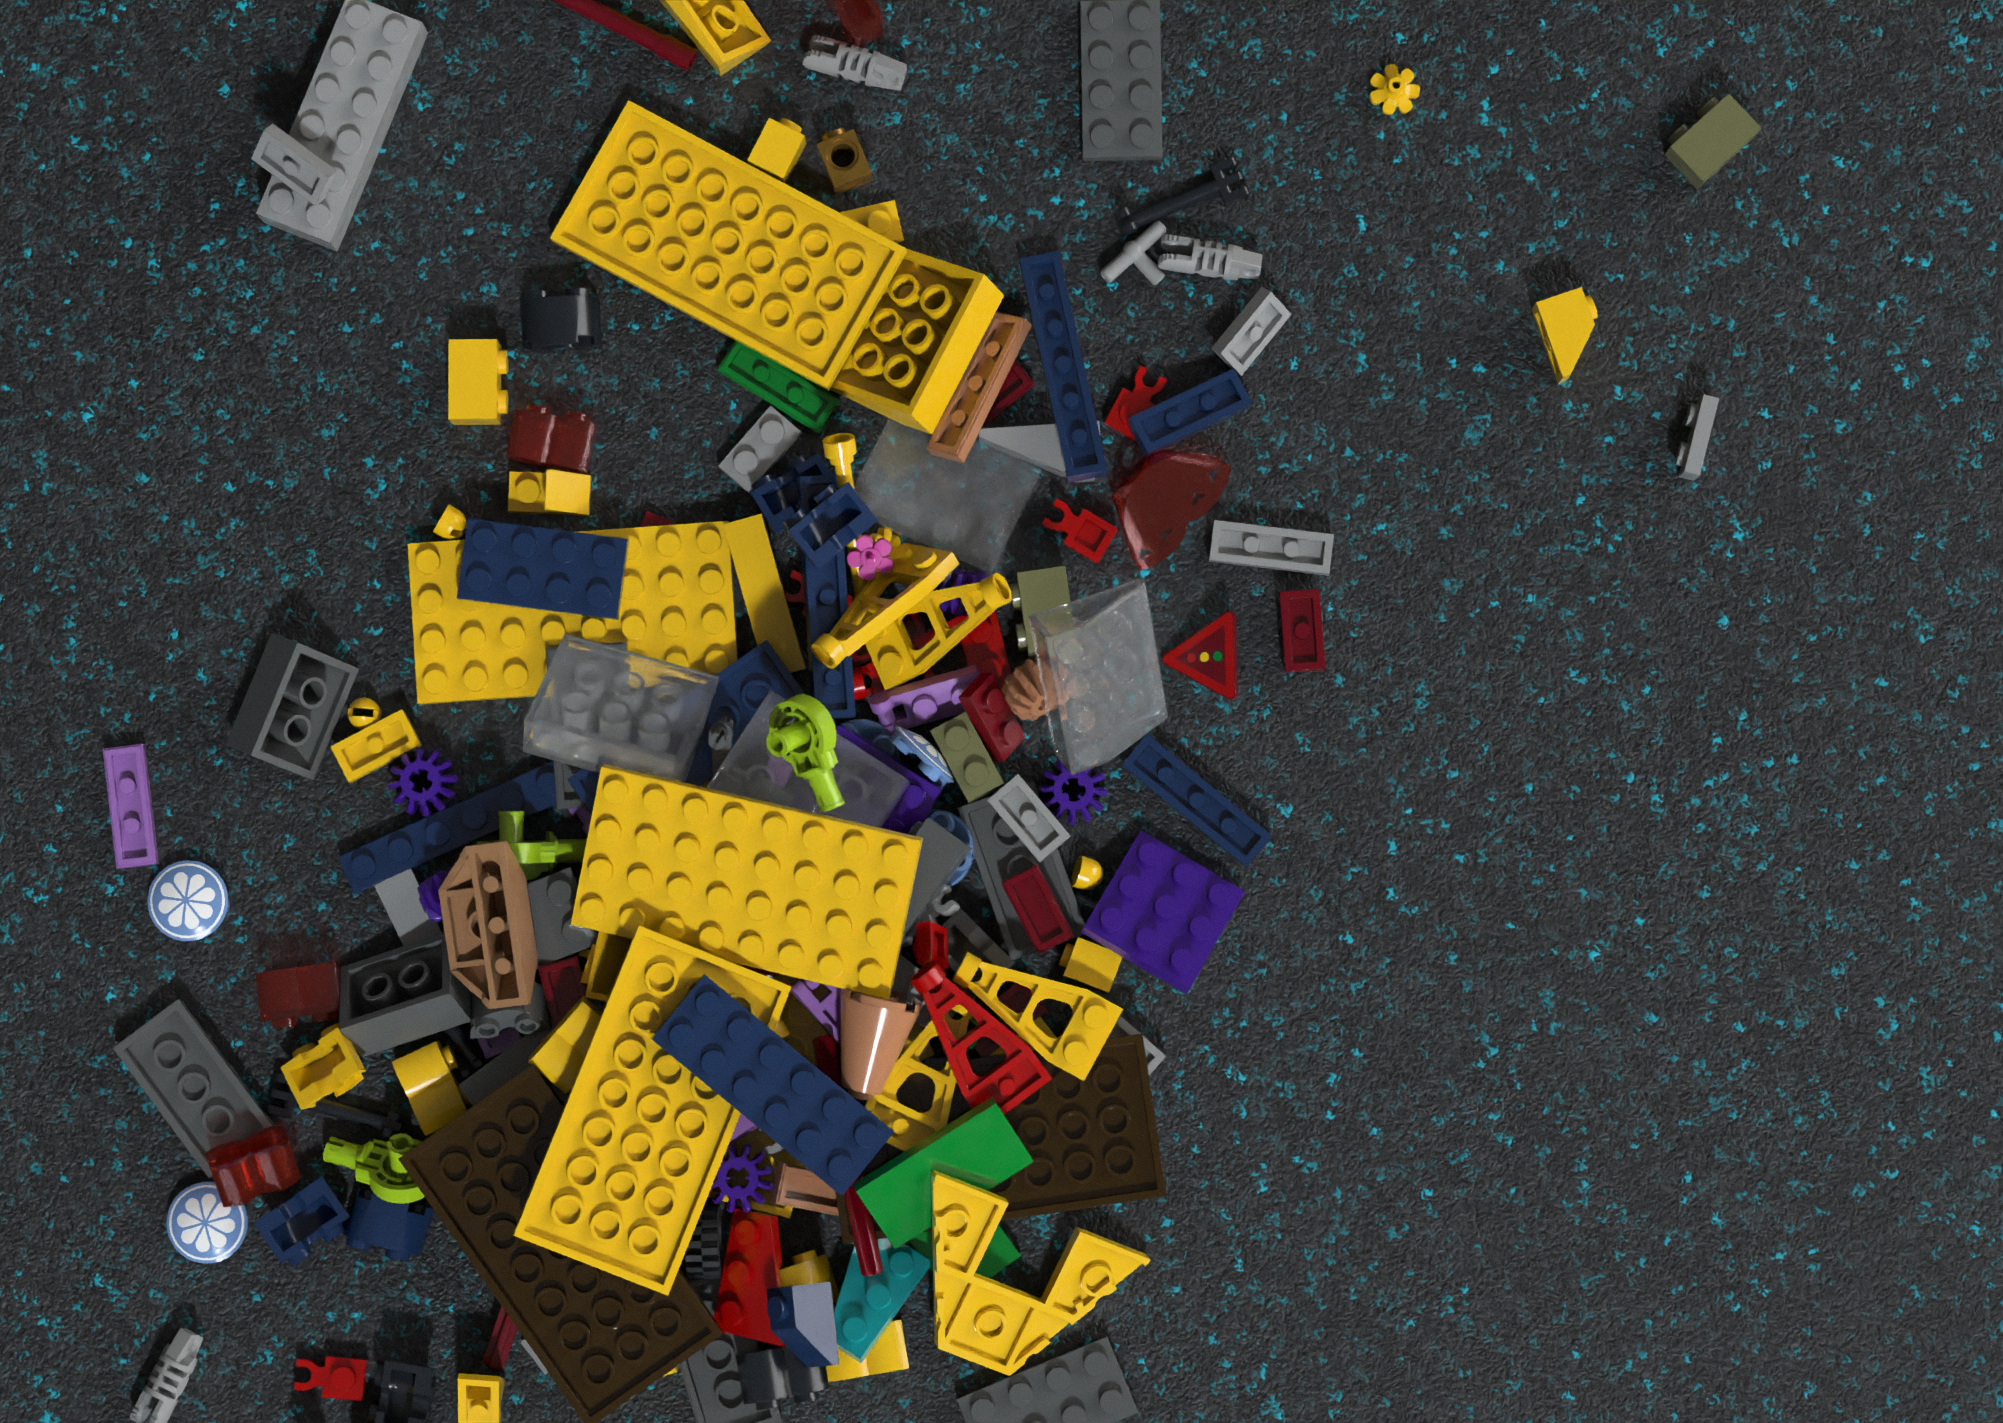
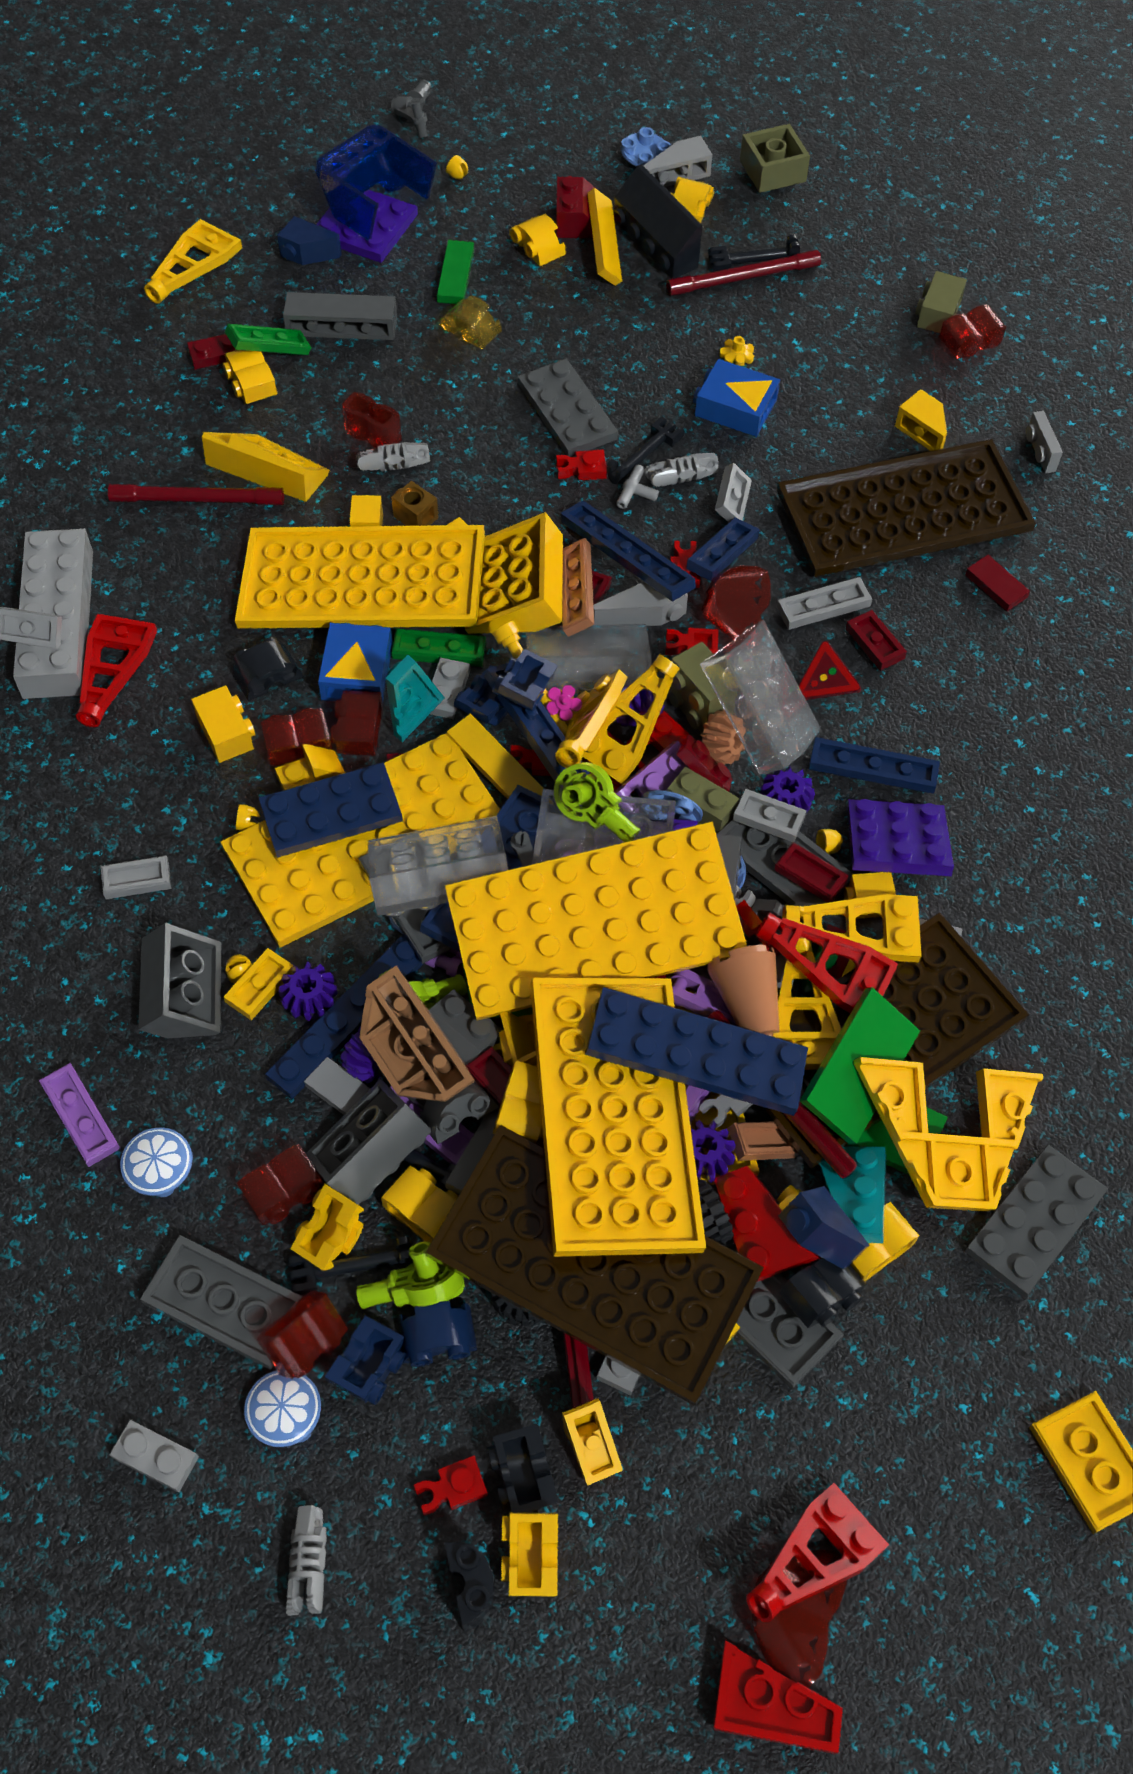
camera: 30 degrees left, 25 degrees down
none -> red plate [76,614,157,727]
none -> light grey tile [101,855,171,899]
none -> light grey plate [110,1420,199,1493]
none -> blue brick [318,623,393,705]
none -> clear red brick [331,690,383,756]
none -> teal wing [385,655,445,742]
none -> red plate [556,450,607,481]
none -> blue brick [693,359,780,437]
none -> dark brown plate [777,439,1036,577]
none -> clear red brick [939,305,1007,359]
none -> dark red tile [965,555,1030,611]

